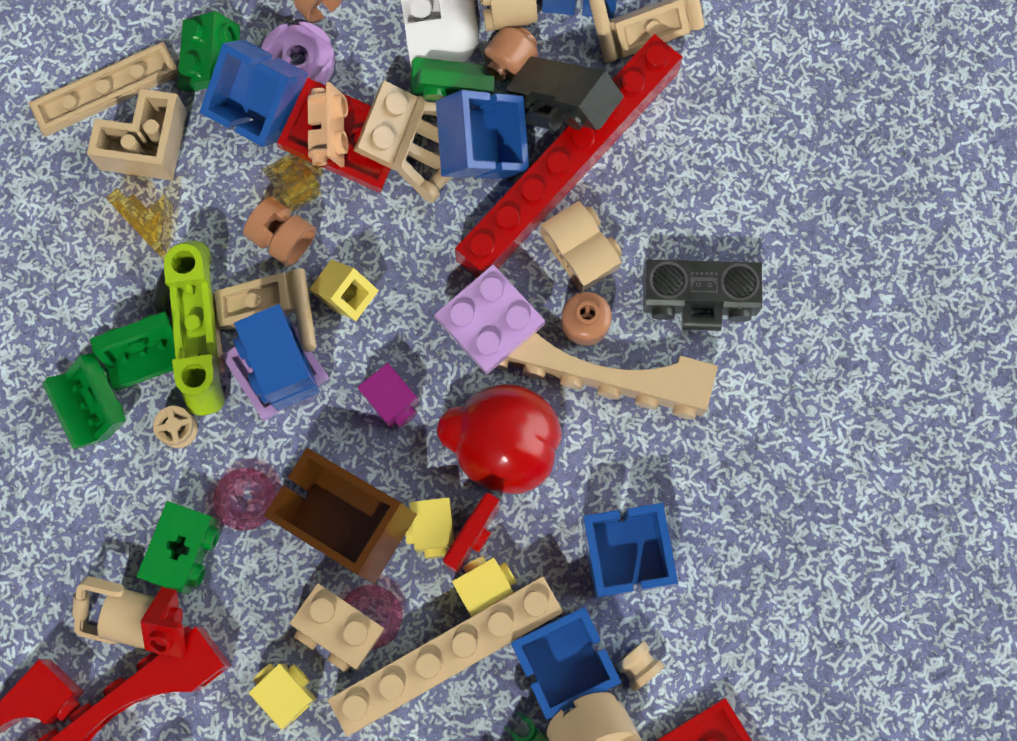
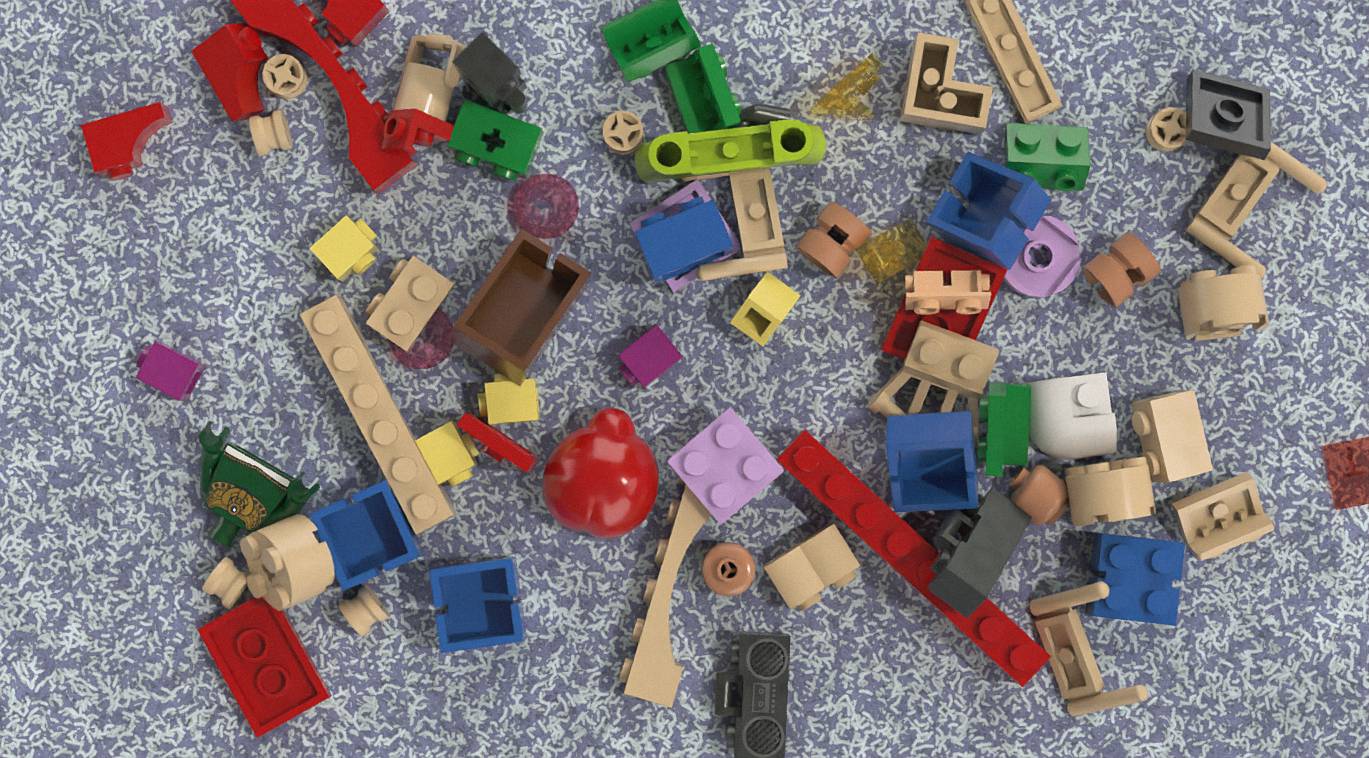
camera: 90 degrees right, 10 degrees up
none -> pearl dark grey piece [452,32,528,114]

